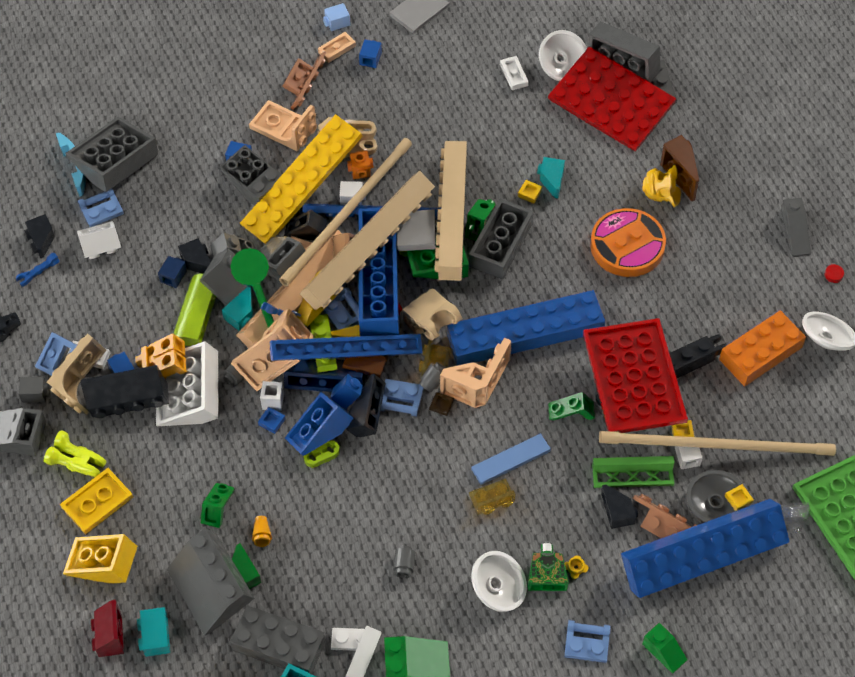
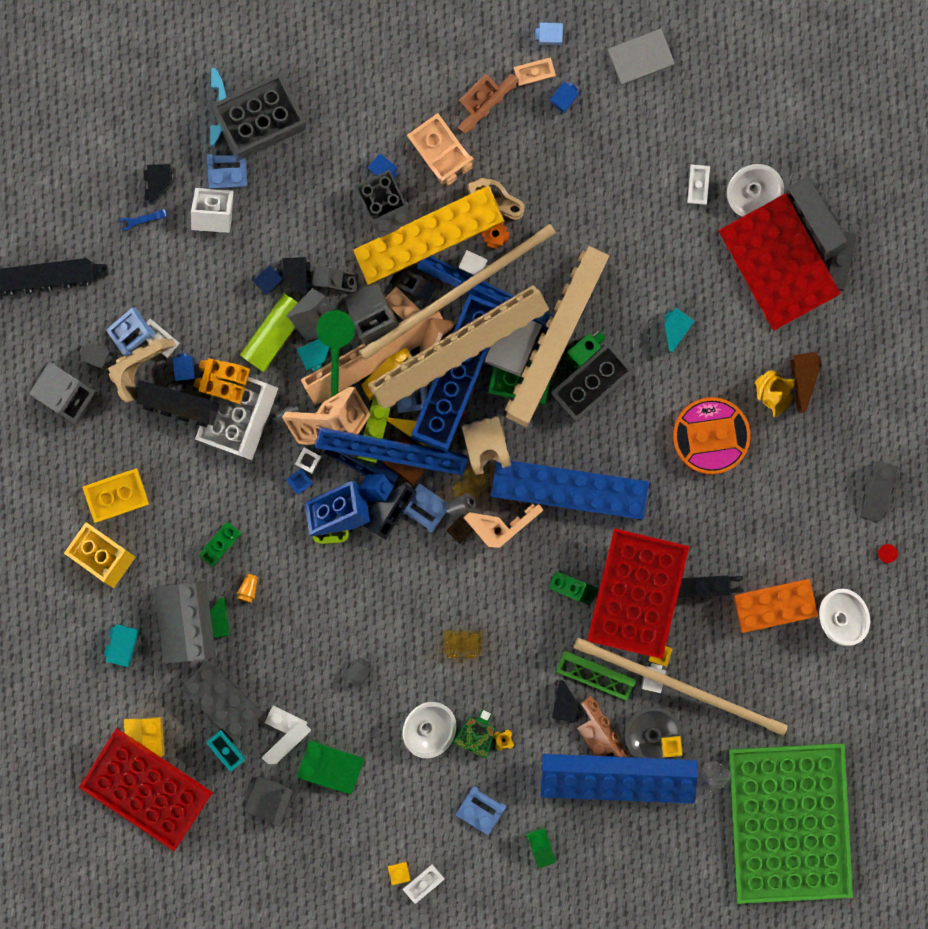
camera: 20 degrees right, 30 degrees up
neon yellow piece [44,430,107,477] -> none
dark red slope [91,599,124,657] -> none
blue piece [261,302,301,317] -> none
medium blue tile [471,433,551,485] -> none
yellow plate [518,180,542,204] -> none

